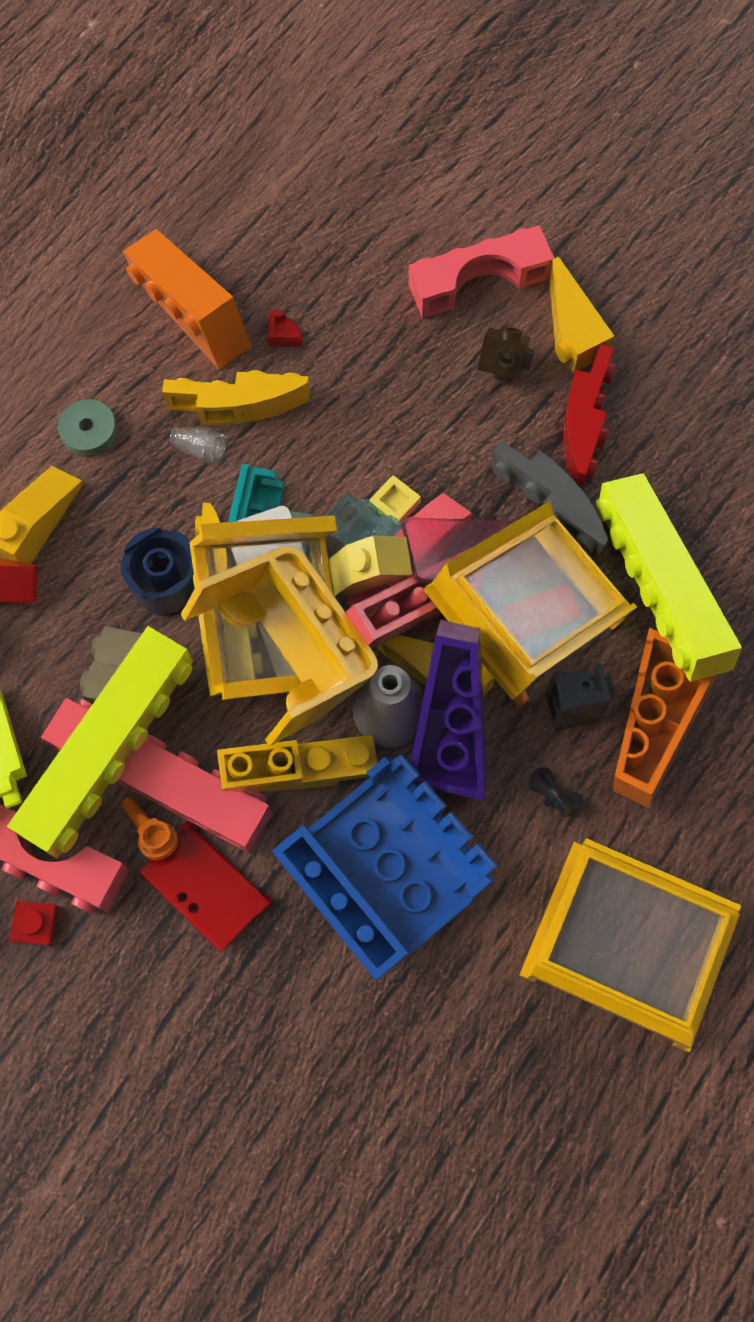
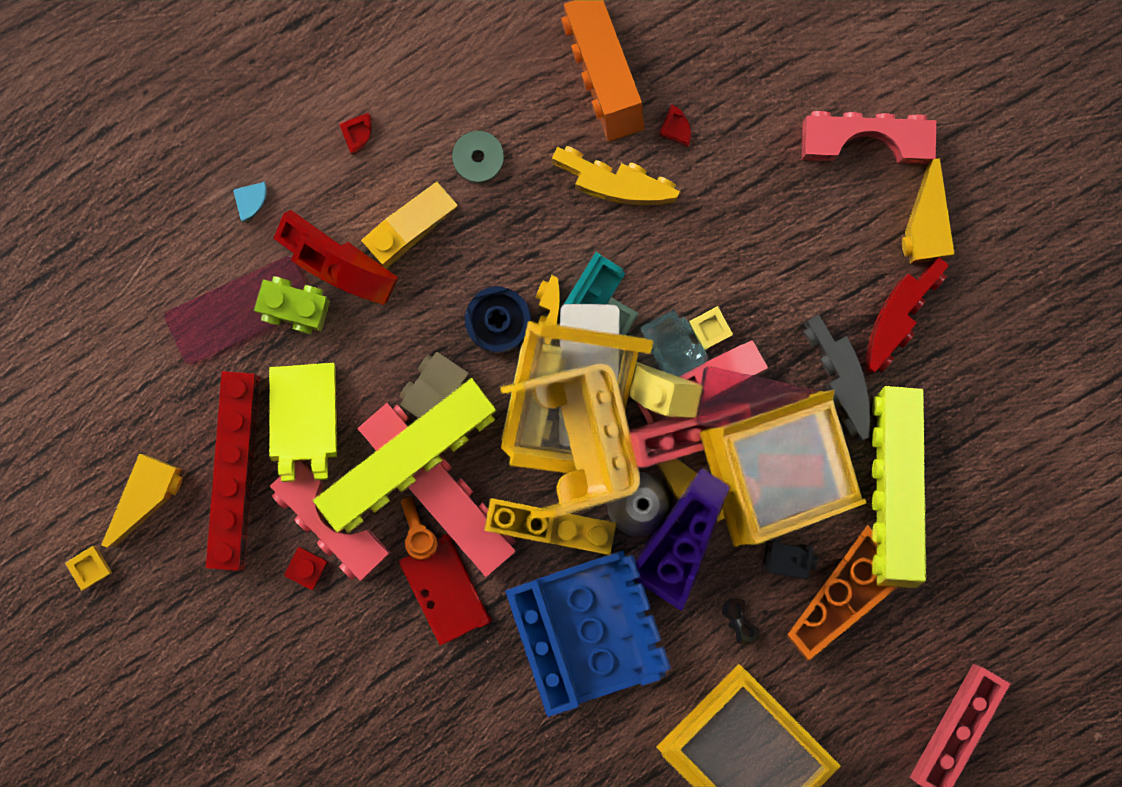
camera: 15 degrees right, 15 degrees up
clear cone [170,426,226,463] -> none
dark brown brick [477,327,534,382] -> none

